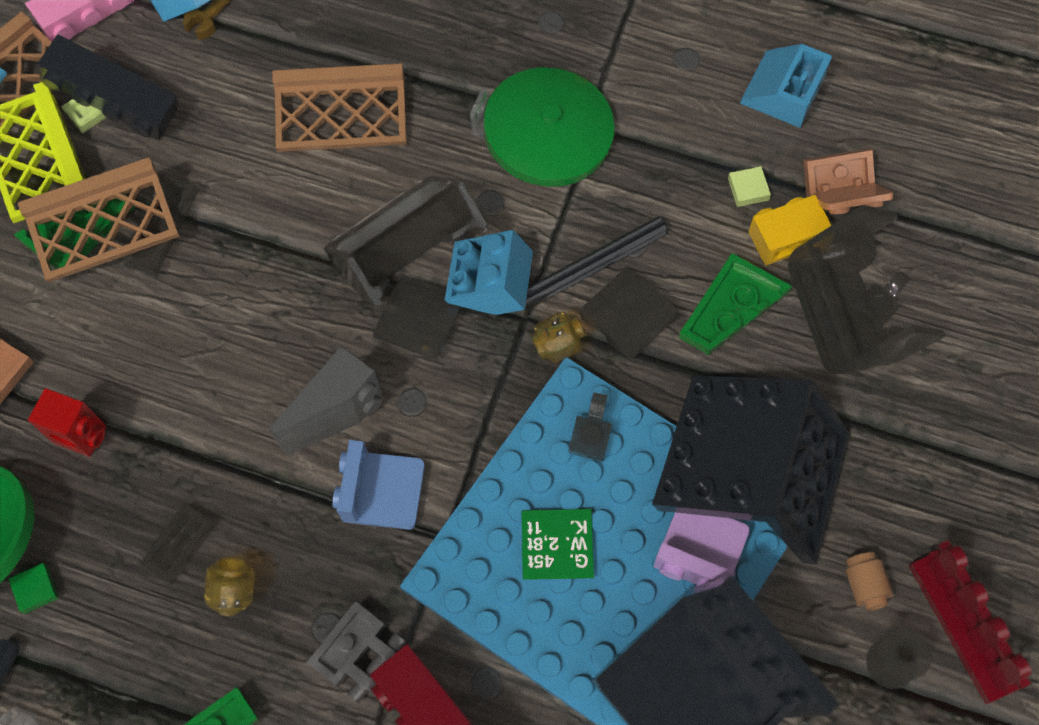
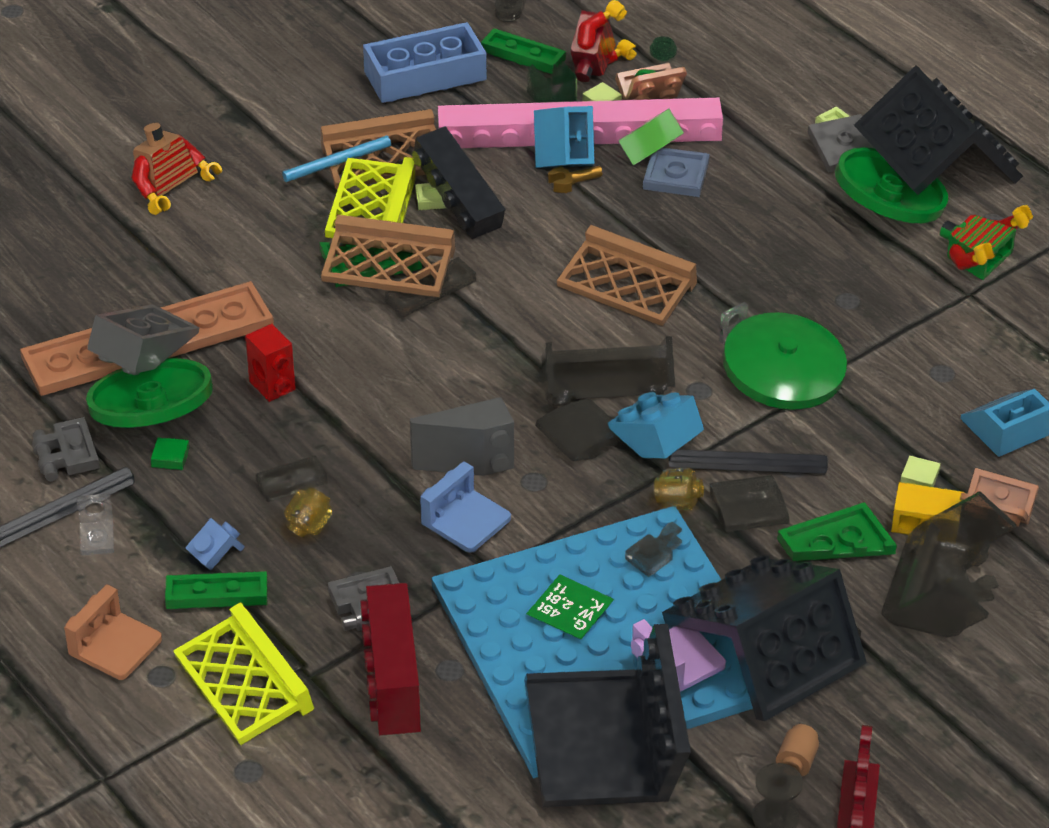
camera: 30 degrees right, 25 degrees down
none -> medium blue bracket [185,518,245,570]

